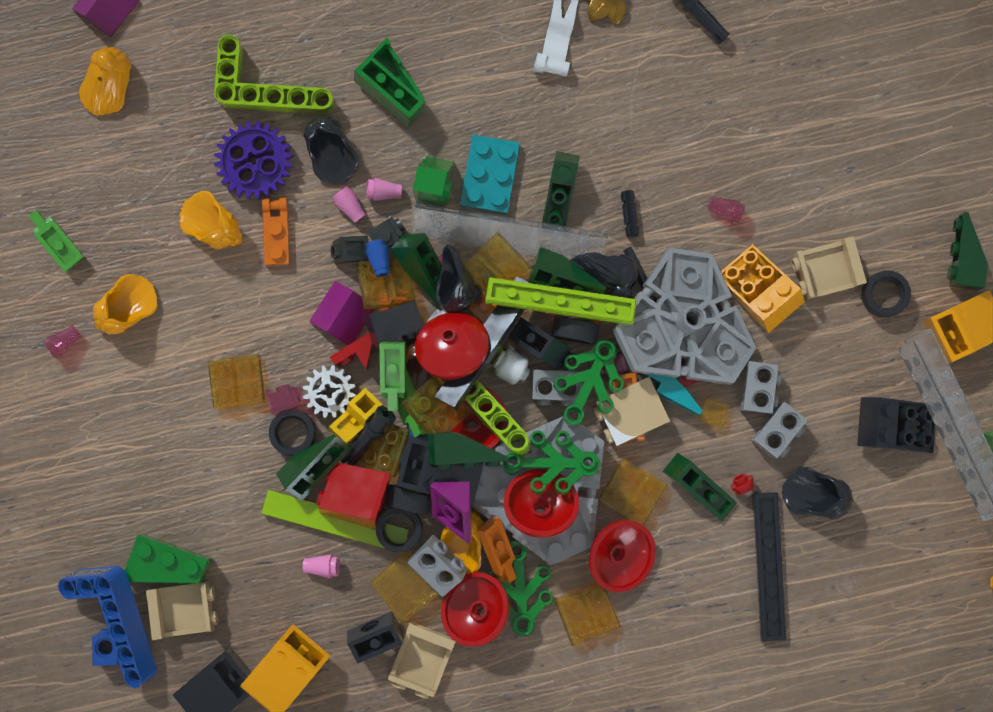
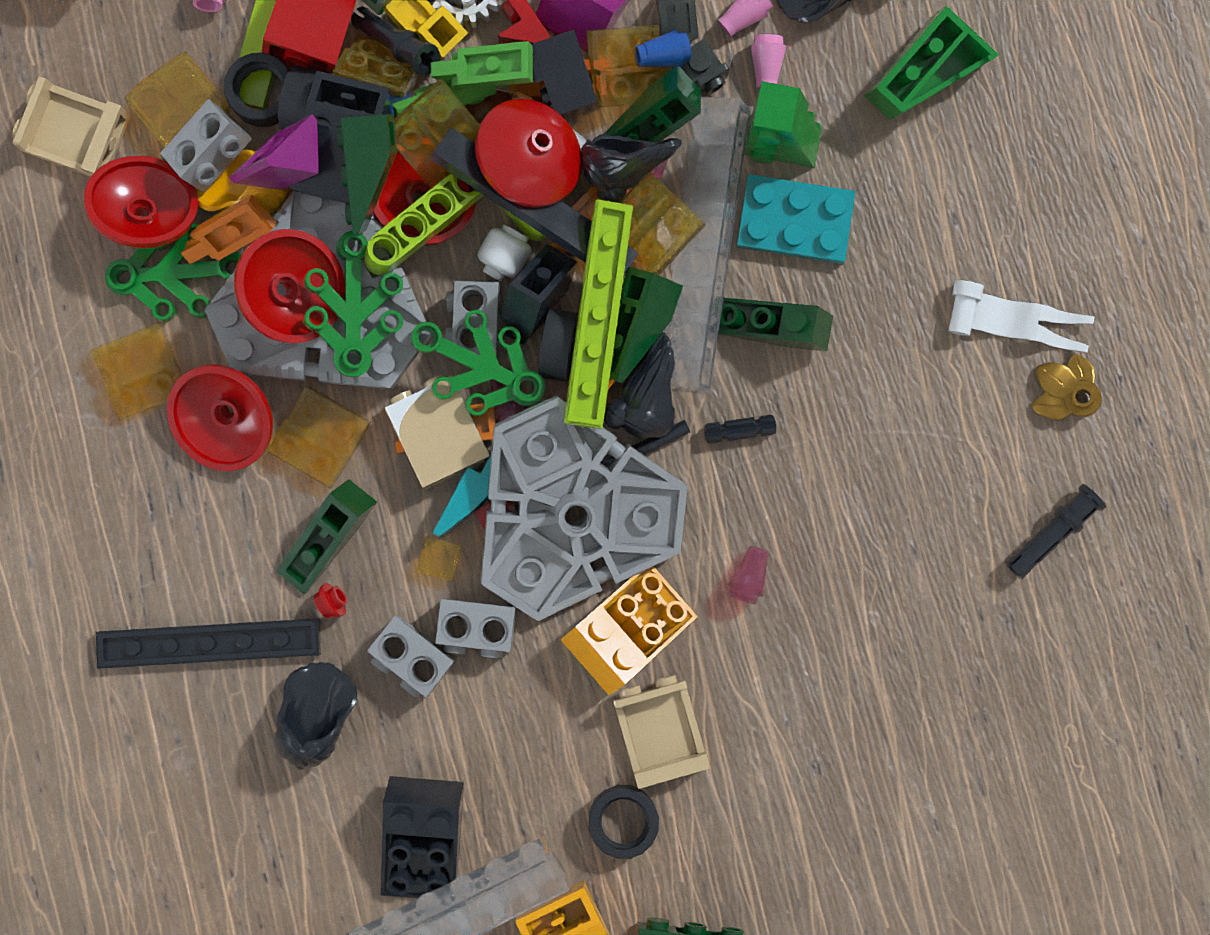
camera: 85 degrees right, 0 degrees up
black brick [347,611,403,664] -> none

